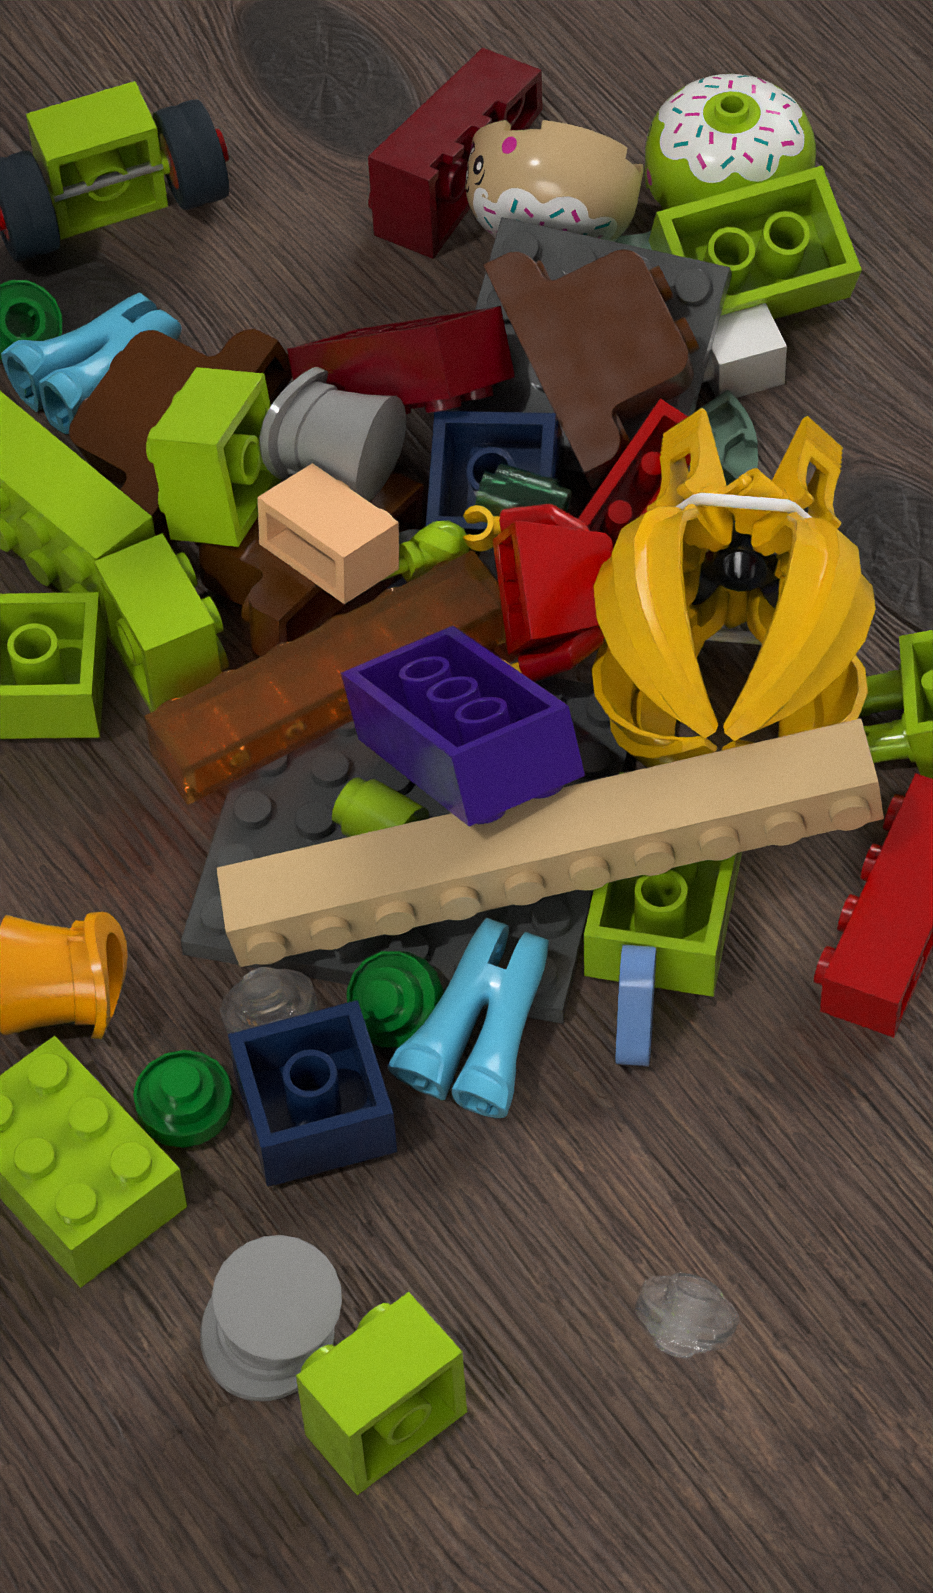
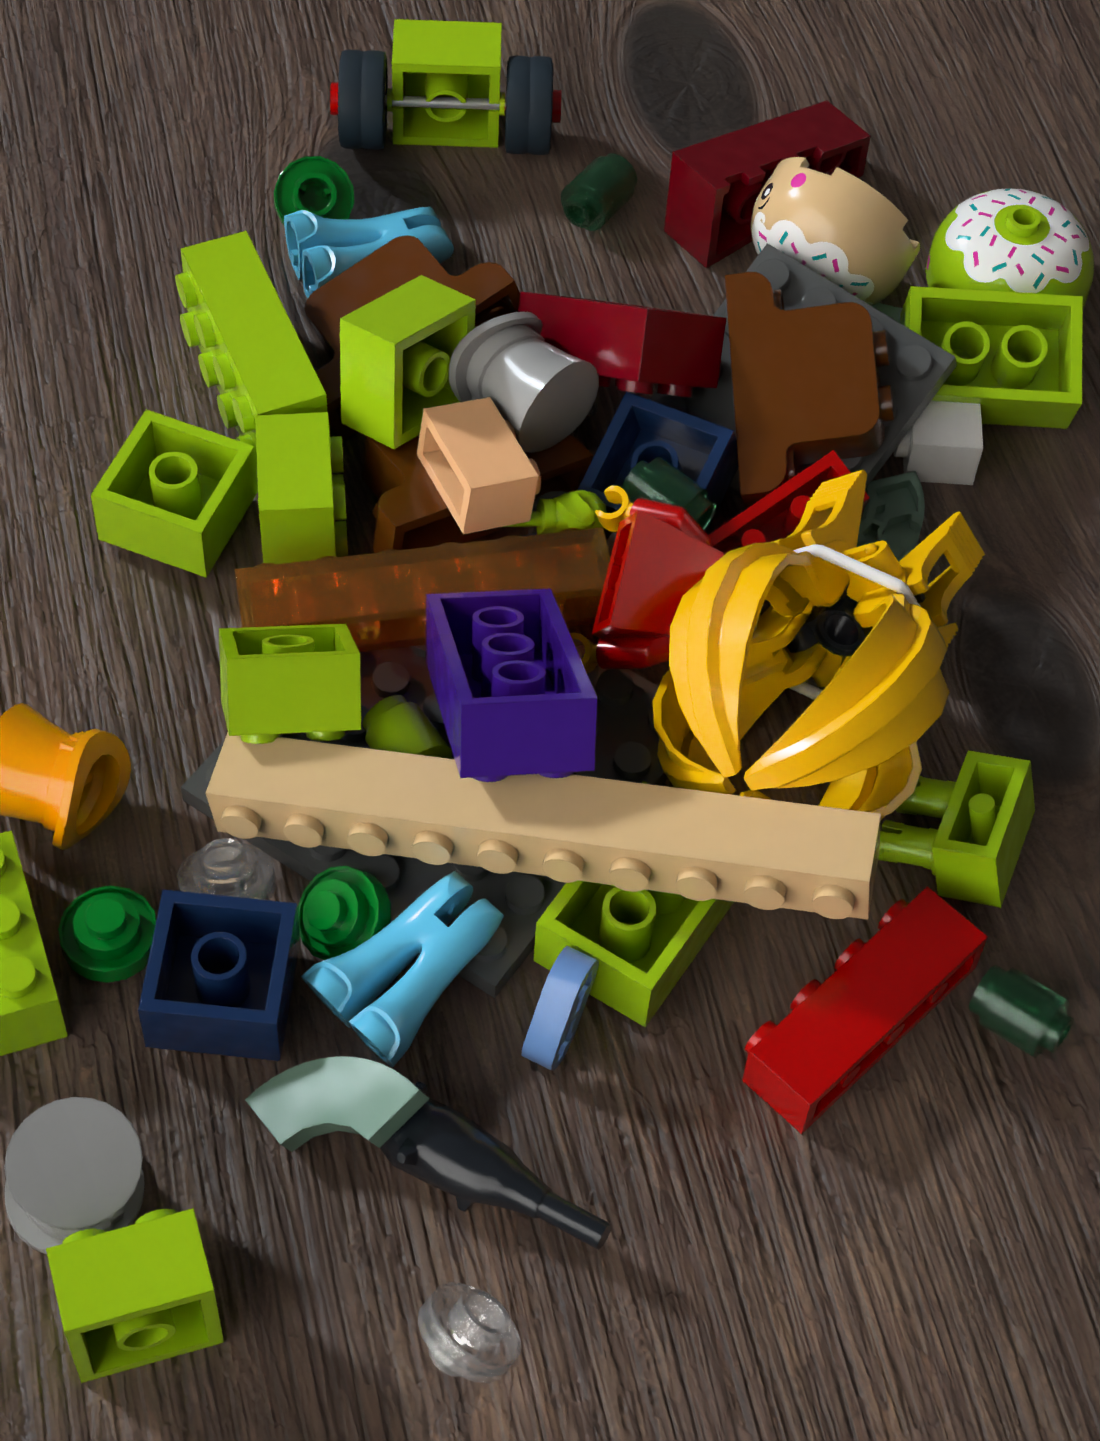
camera: 15 degrees right, 0 degrees up
none -> lime brick [219,624,361,744]
none -> sand green tile [245,1056,430,1152]
none -> black piece [380,1082,612,1250]
none -> clear green brick [561,153,637,231]

